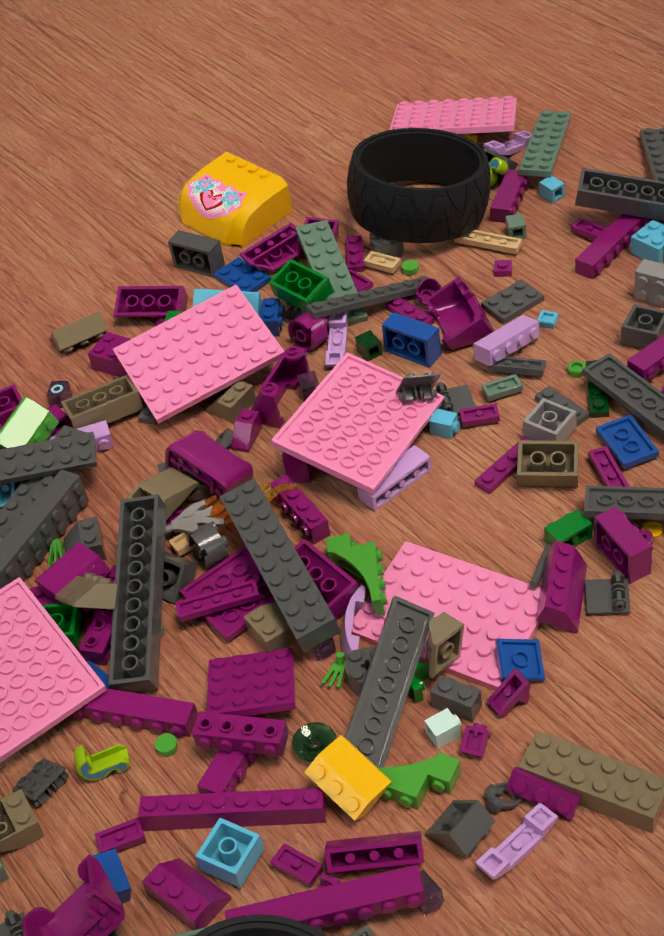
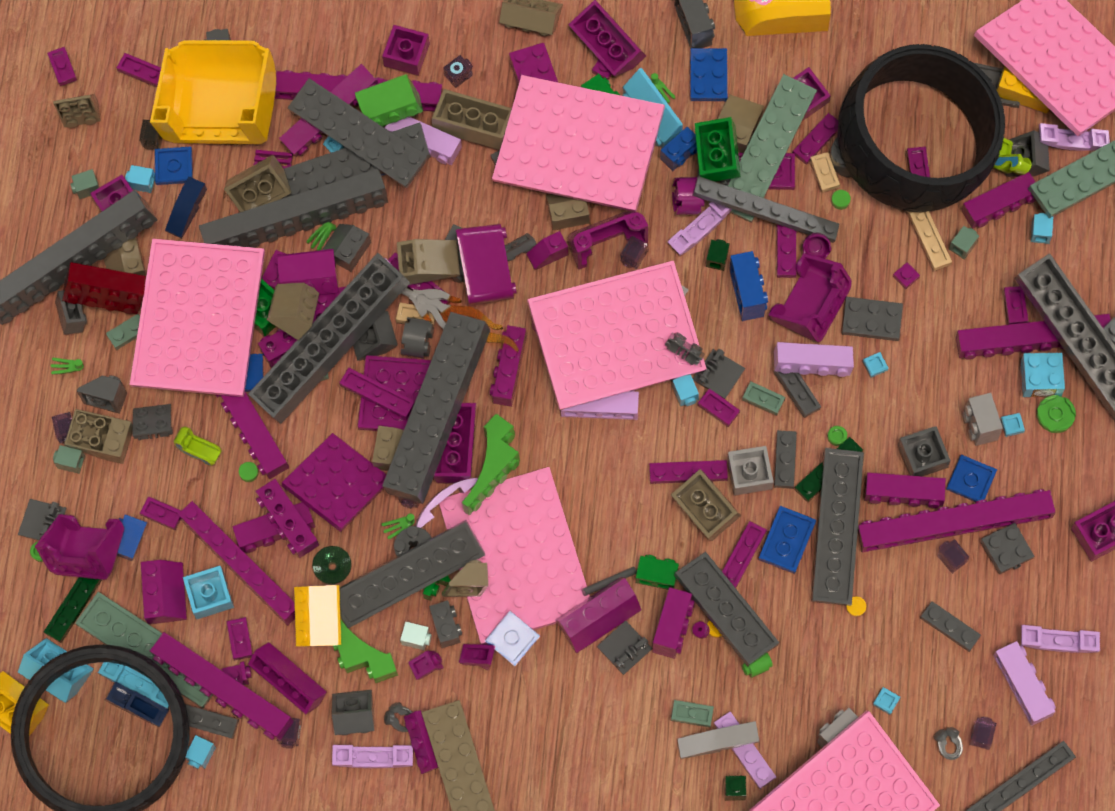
camera: 40 degrees right, 25 degrees up
magenta wedge [239,223,300,272] -> none

